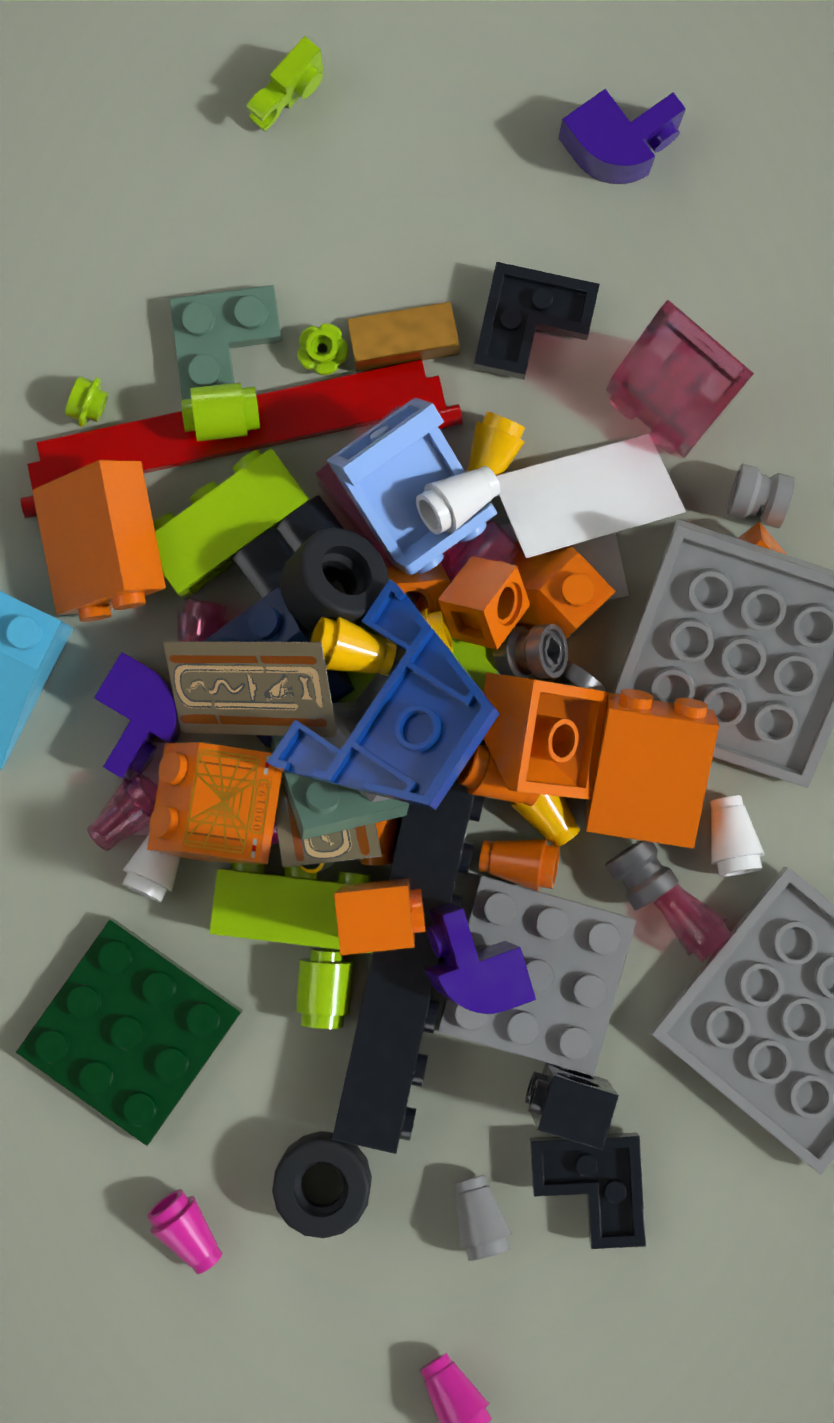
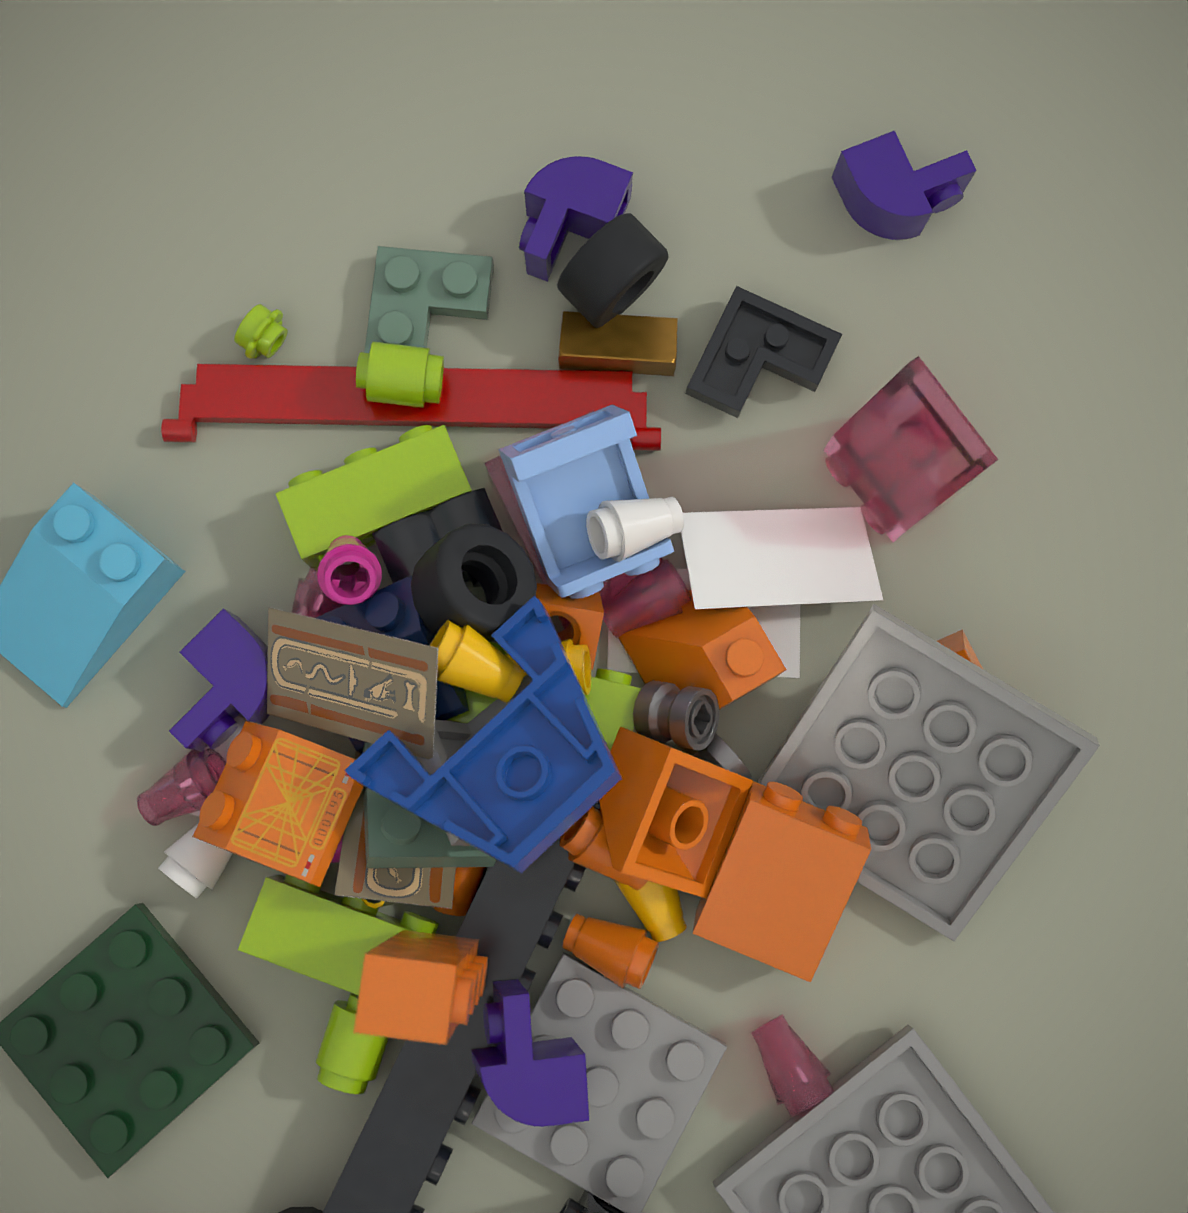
camera: 10 degrees right, 5 degrees down
orange brick [32,460,166,622] -> none
lime plate [246,36,323,132] -> none
lime plate [297,323,349,375] -> none
orange brick [438,556,530,650] -> none
yellow cone [467,411,526,476] -> none
flat silver wheel [605,840,679,910] -> none
white cone [710,795,765,877] -> none
light grey wheel [727,463,795,529] -> none
none -> dark pink cone [317,535,382,605]
none -> dark purple brick [519,156,633,282]
none -> black tyre [557,213,669,328]

